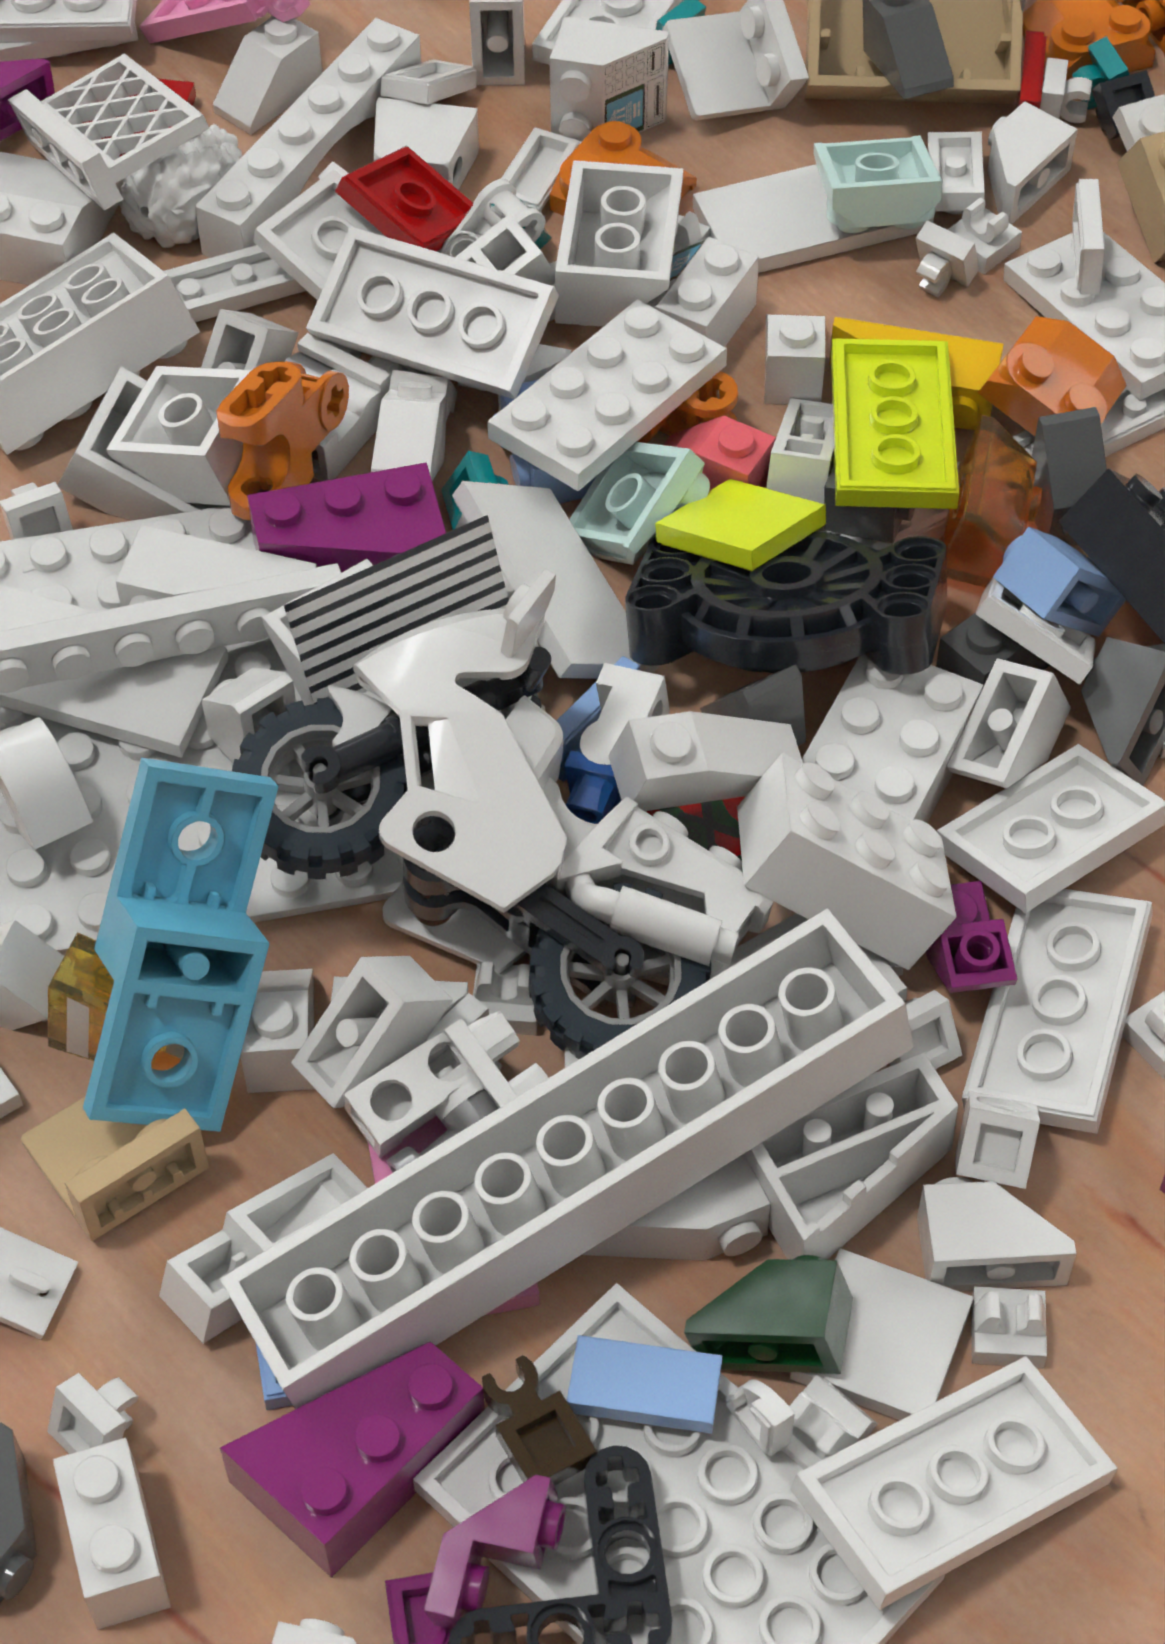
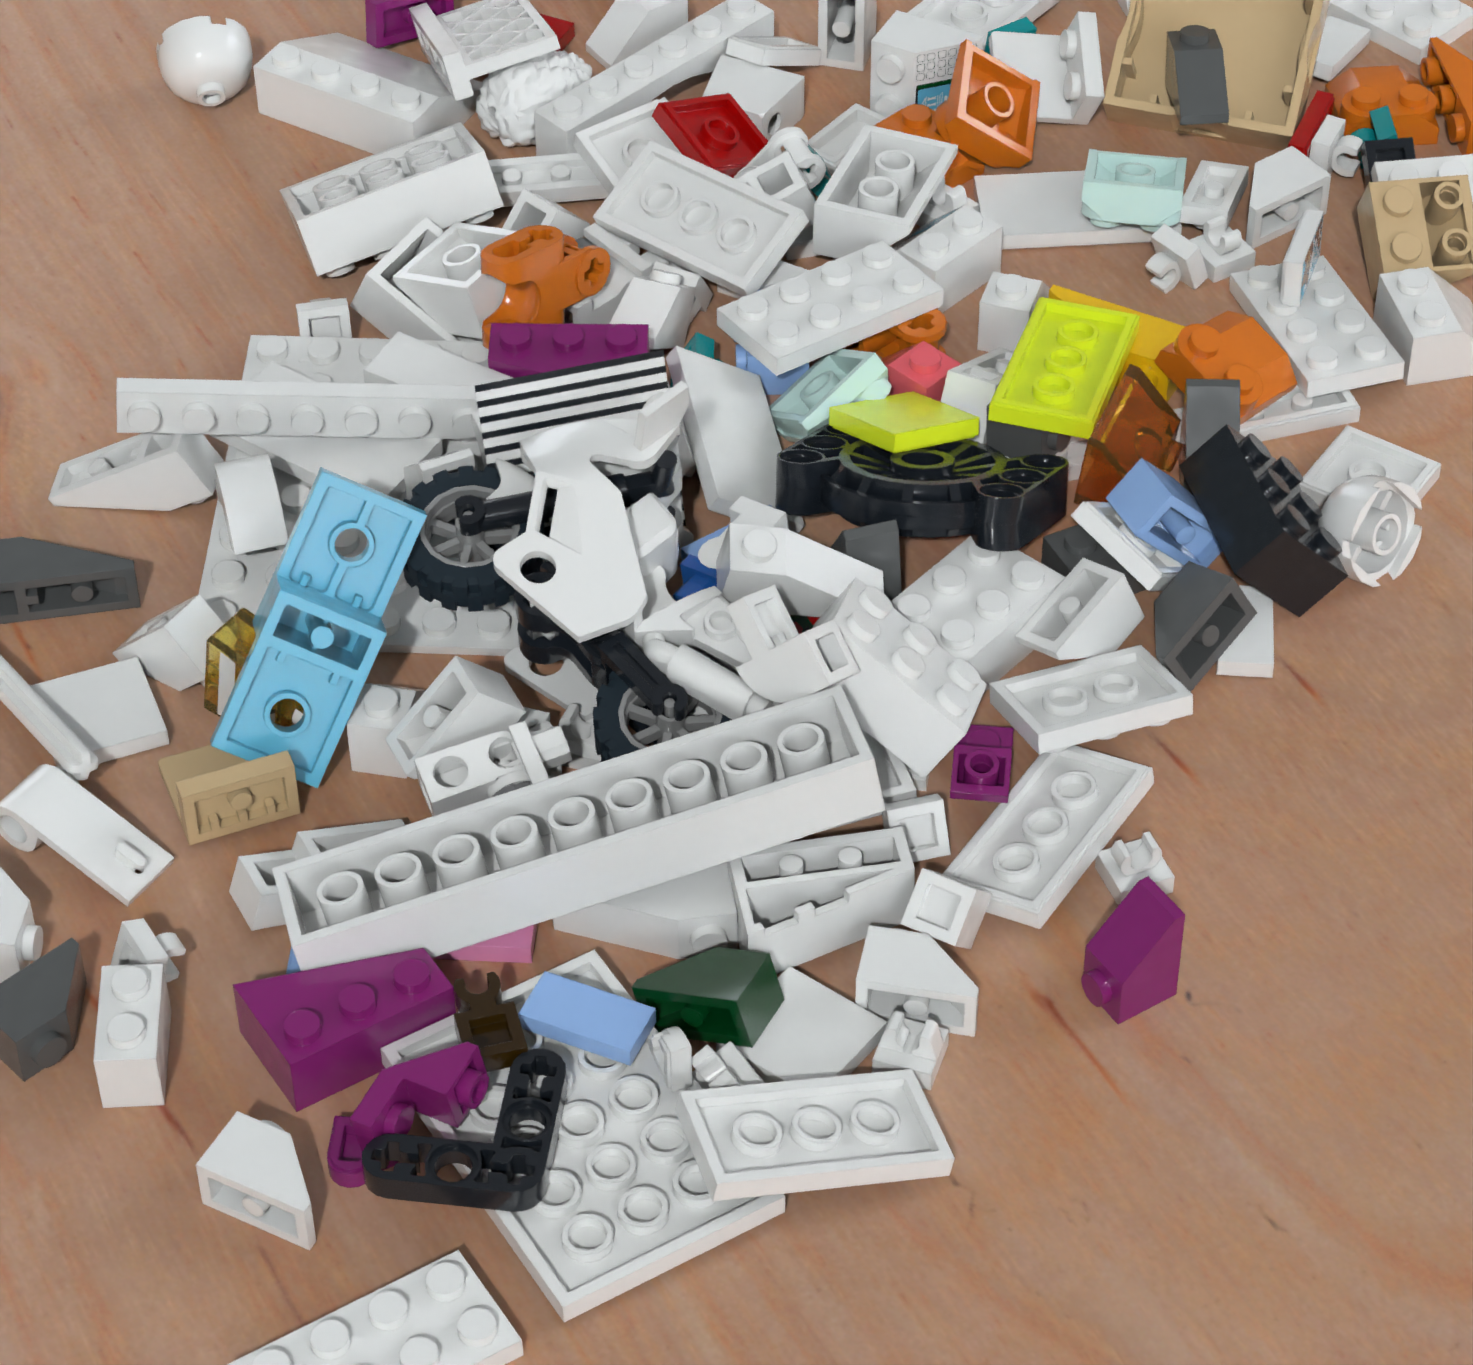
camera: 15 degrees right, 10 degrees down
none -> white brick [726,584,860,703]
none -> orange slope [935,39,1041,168]

